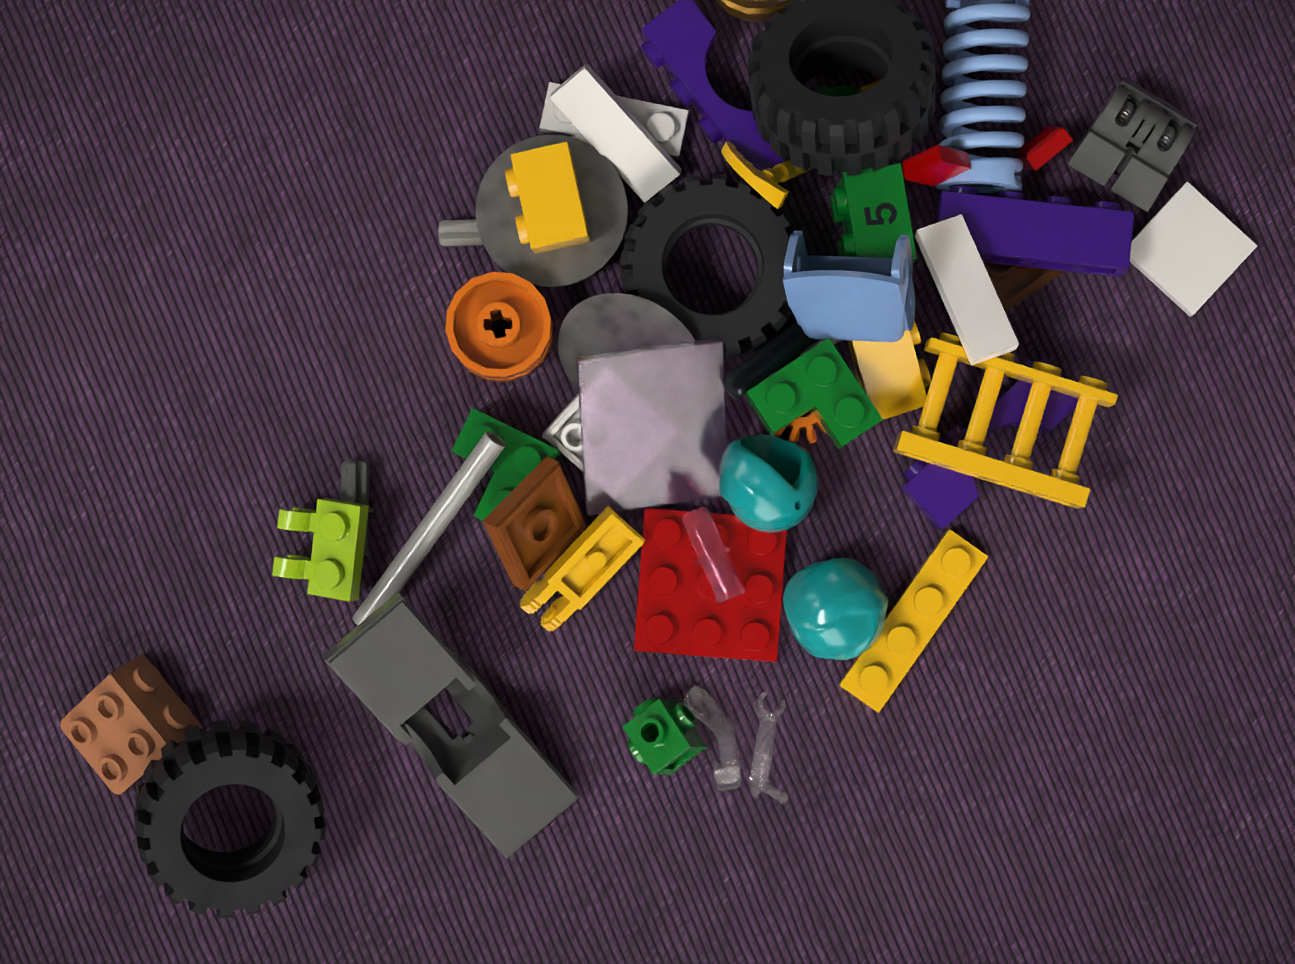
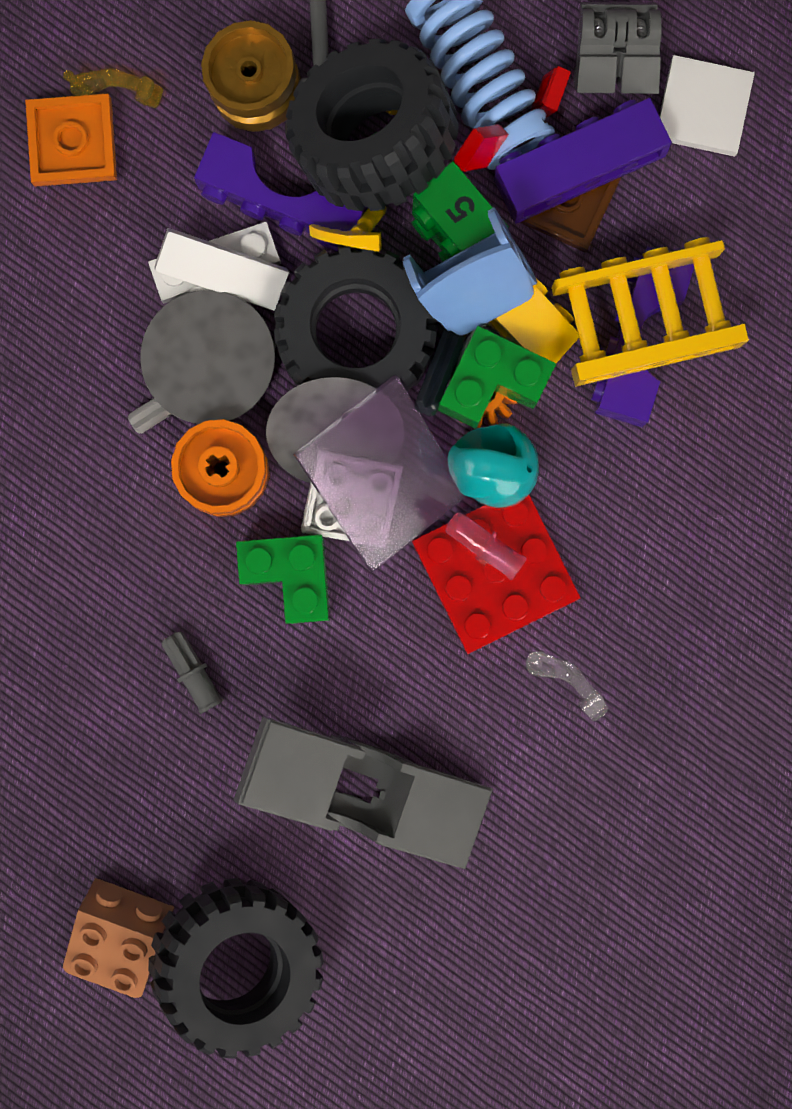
camera: 35 degrees left, 0 degrees up
lime plate [272,498,369,602] -> none
light grey piece [352,431,506,625] -> none
dark orange tile [483,457,587,591] -> none
yellow brick [505,141,591,254] -> none
yellow hinge [519,505,645,632] -> none
green brick [623,697,707,775] -> none
clear piece [750,691,789,804] -> none
teal piece [783,558,888,660] -> none
yellow plate [838,529,989,713] -> none
white tile [914,214,1019,366] -> none

